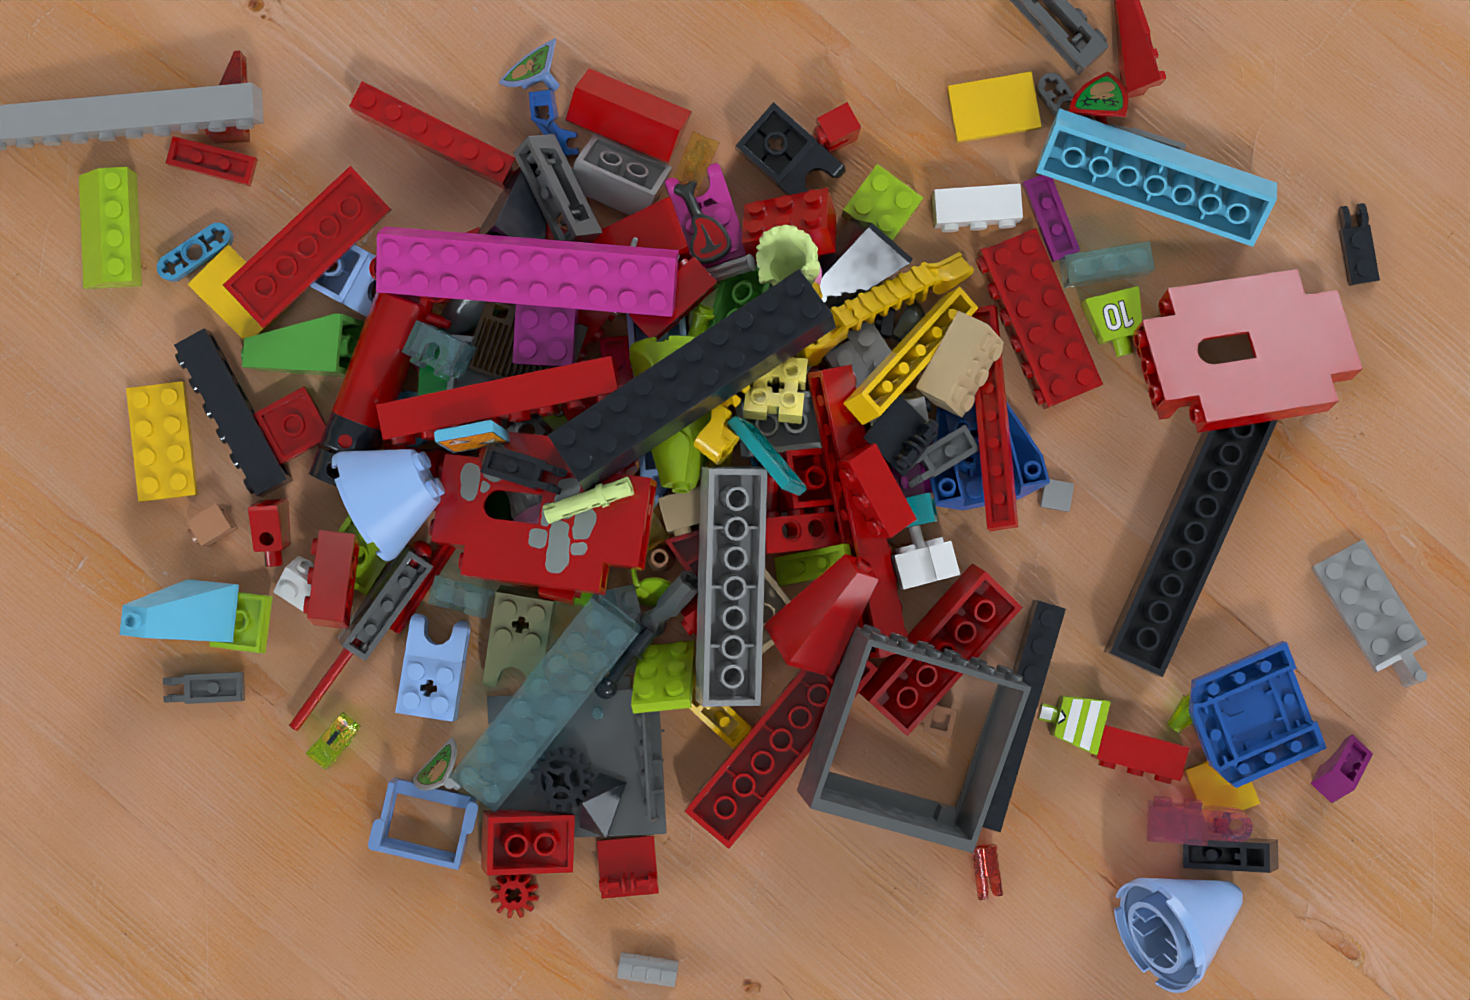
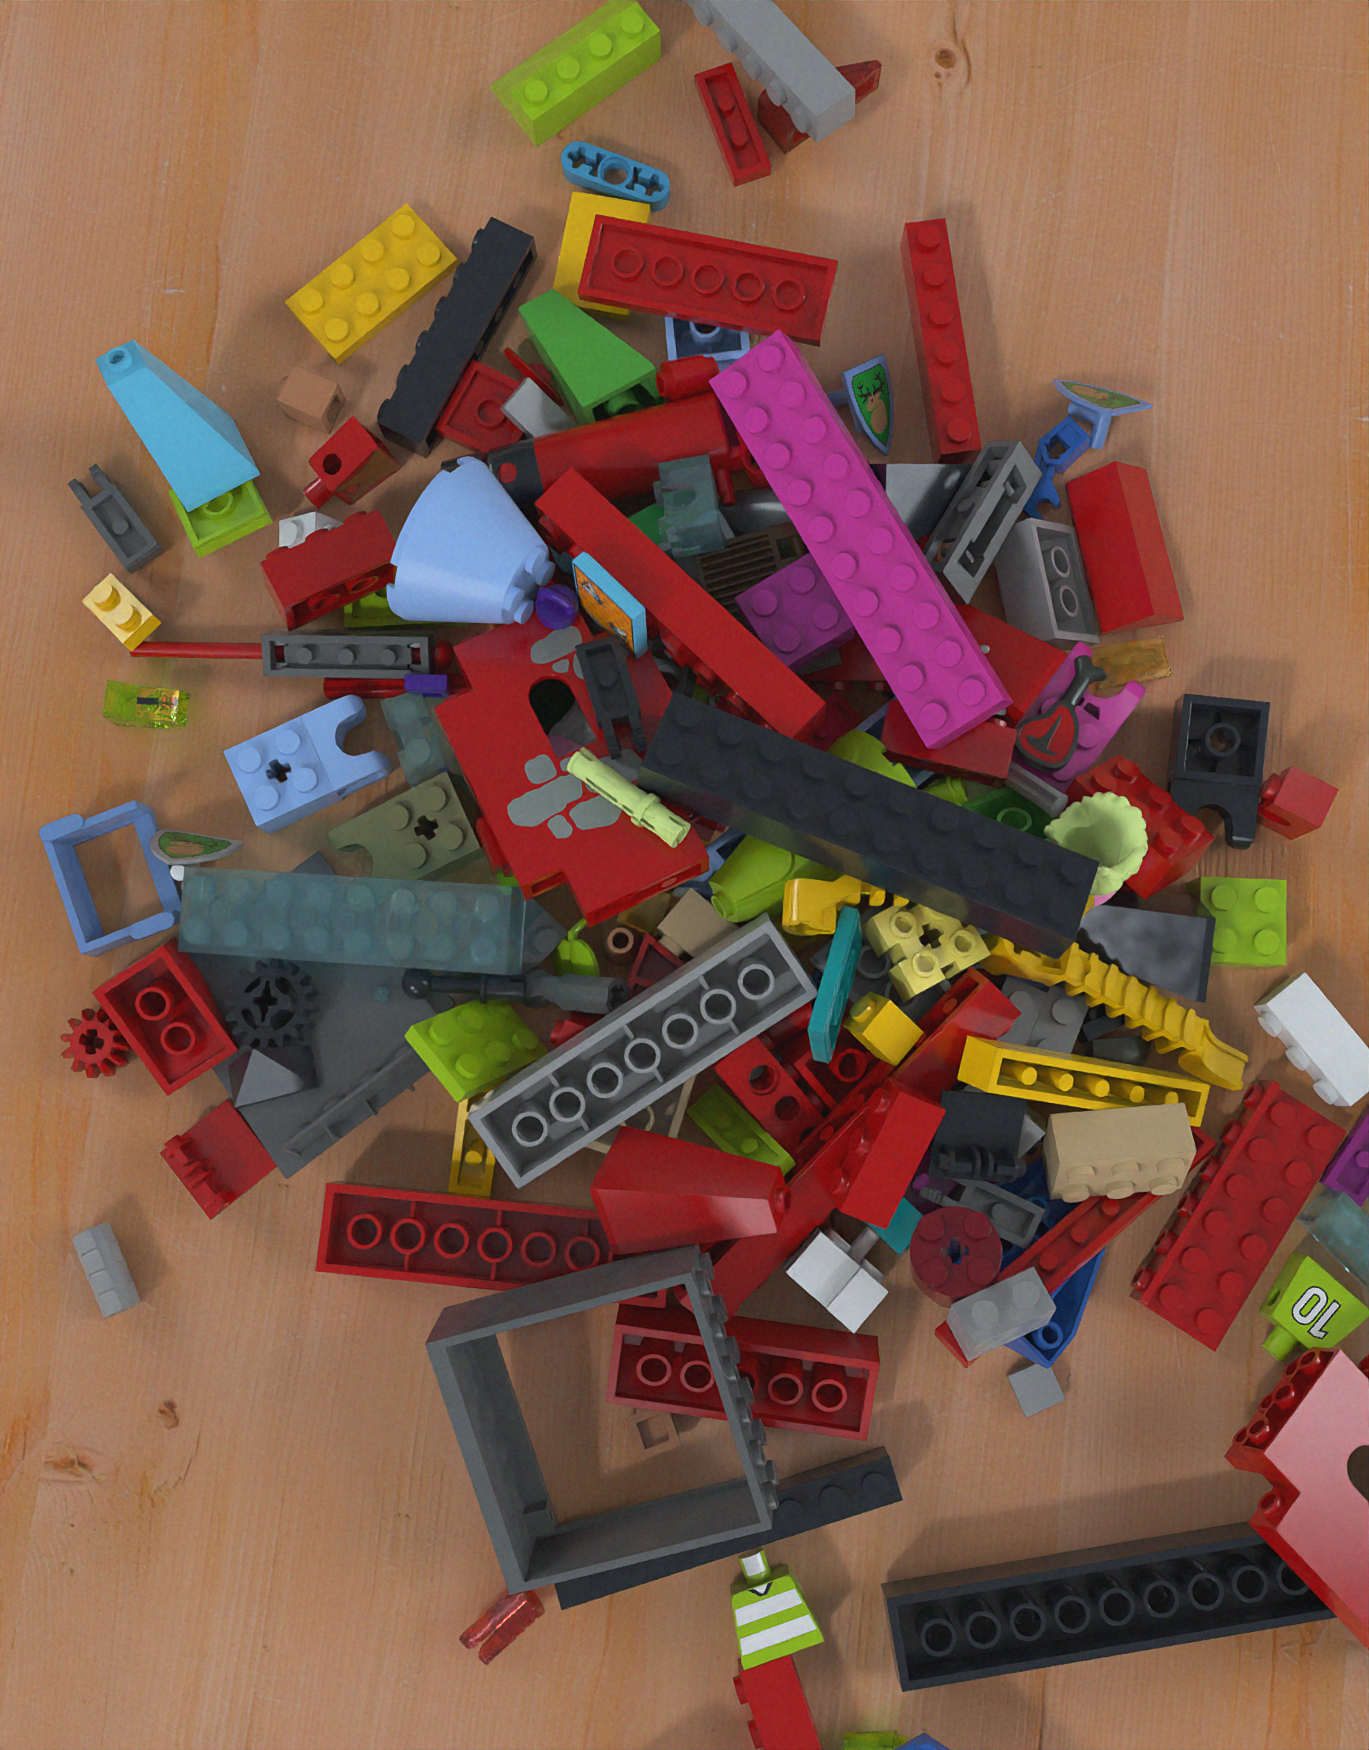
camera: 65 degrees right, 5 degrees down
none -> yellow plate [82,573,161,651]
none -> dark purple tile [404,674,453,698]
none -> light grey tile [500,377,578,438]
none -> red piece [504,347,564,407]
none -> dark purple tile [535,584,579,630]
none -> red brick [655,354,719,402]
none -> shield [827,354,894,456]
none -> yellow brick [842,991,924,1066]
none -> dark red brick [910,1206,1002,1308]
none -> light grey brick [946,1267,1057,1361]

